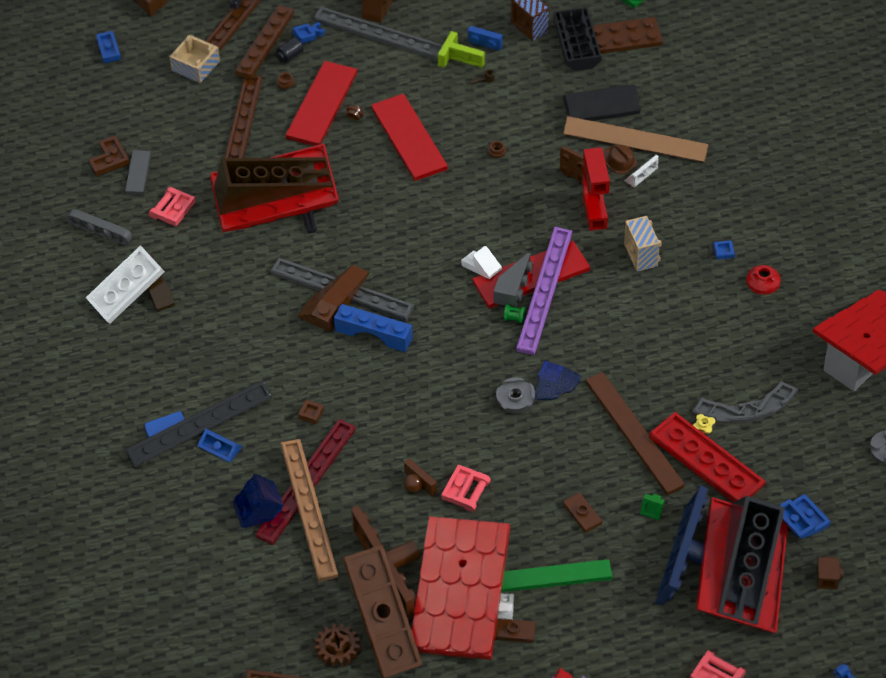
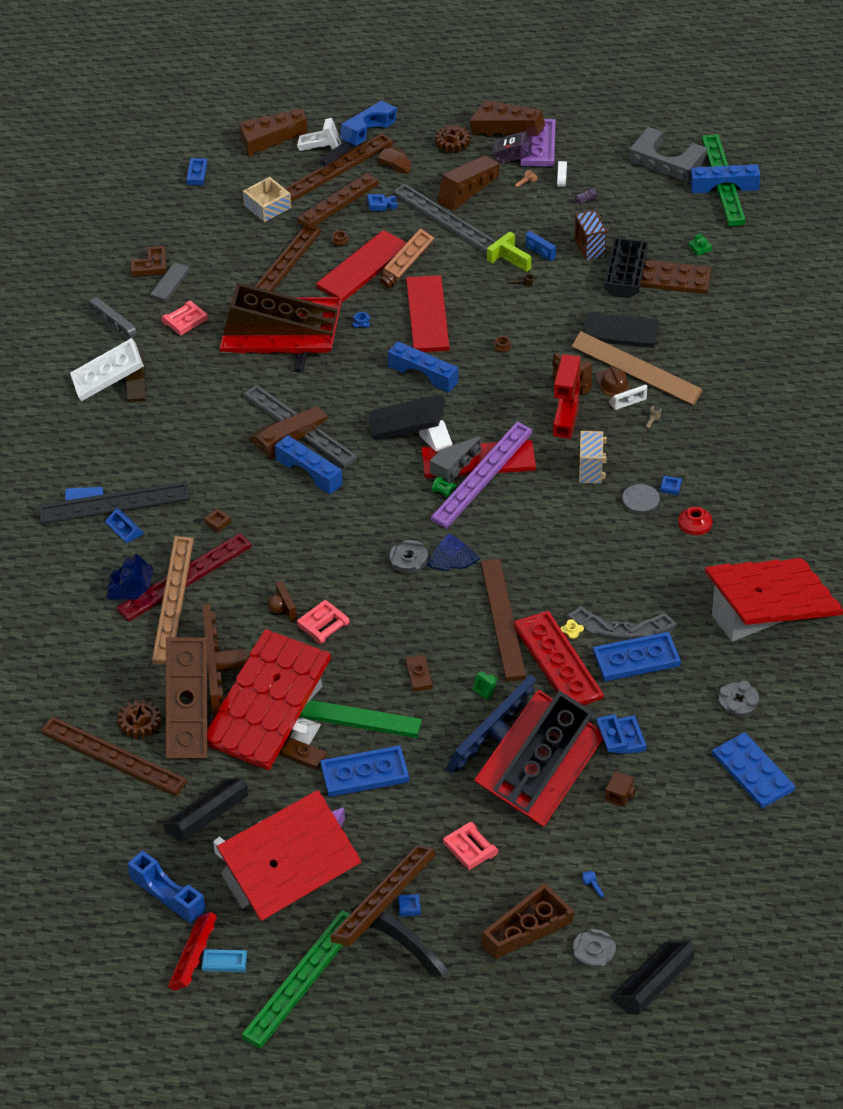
camera: 20 degrees right, 5 degrees down
black brick [276,38,304,63] -> none
none -> blue plate [320,746,409,797]
none -> blue plate [353,312,370,328]
none -> black piece [369,395,446,440]
none -> nougat plate [383,228,434,281]
none -> blue arch [388,341,458,393]
none -> blue plate [593,632,681,681]
none -> flat silver tile [622,484,660,515]
none -> dark tan hand [645,406,662,429]

